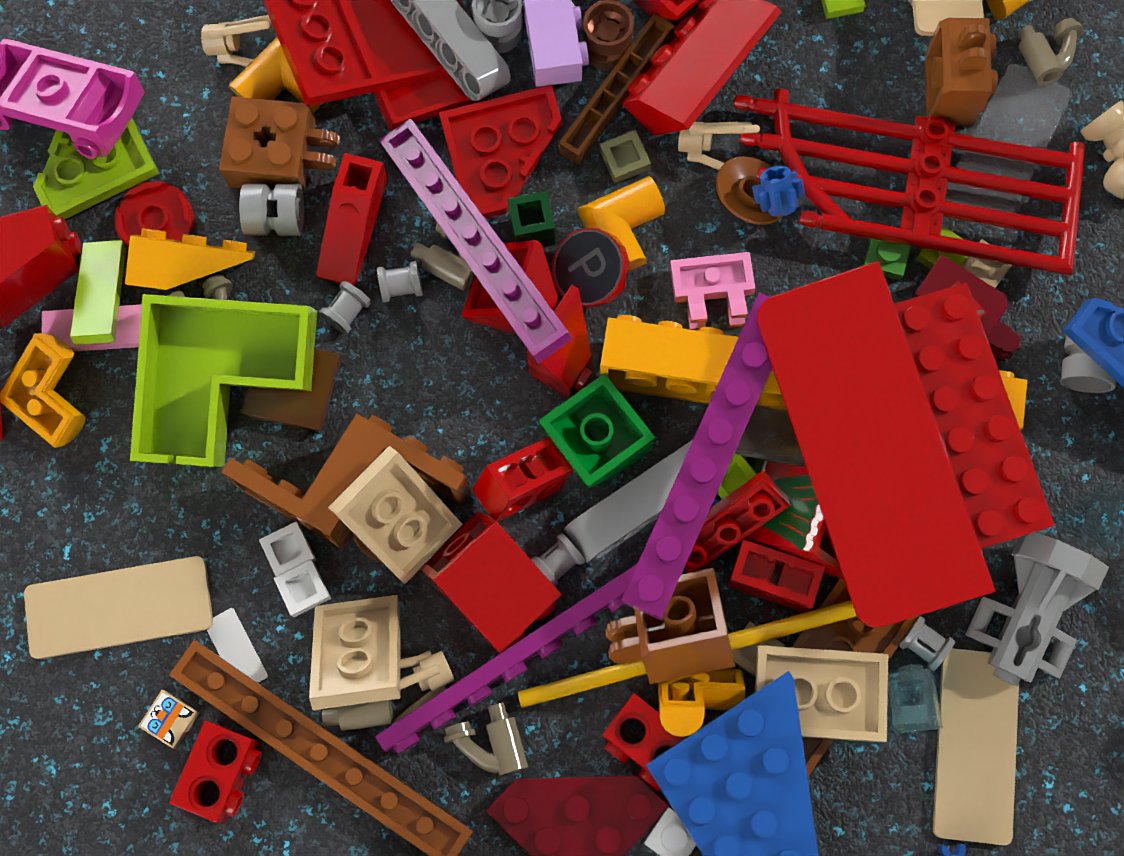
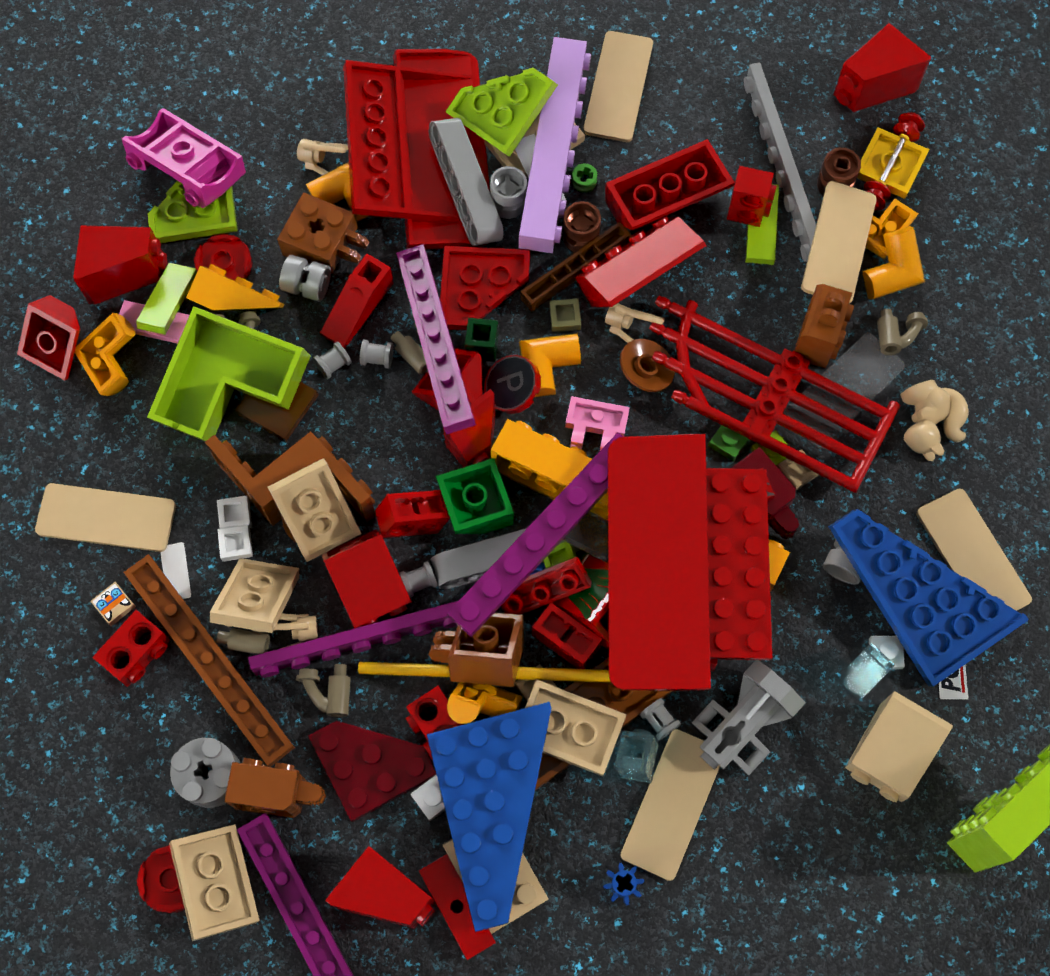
camera: 15 degrees right, 5 degrees down
blue gear [752,166,805,217] -> none

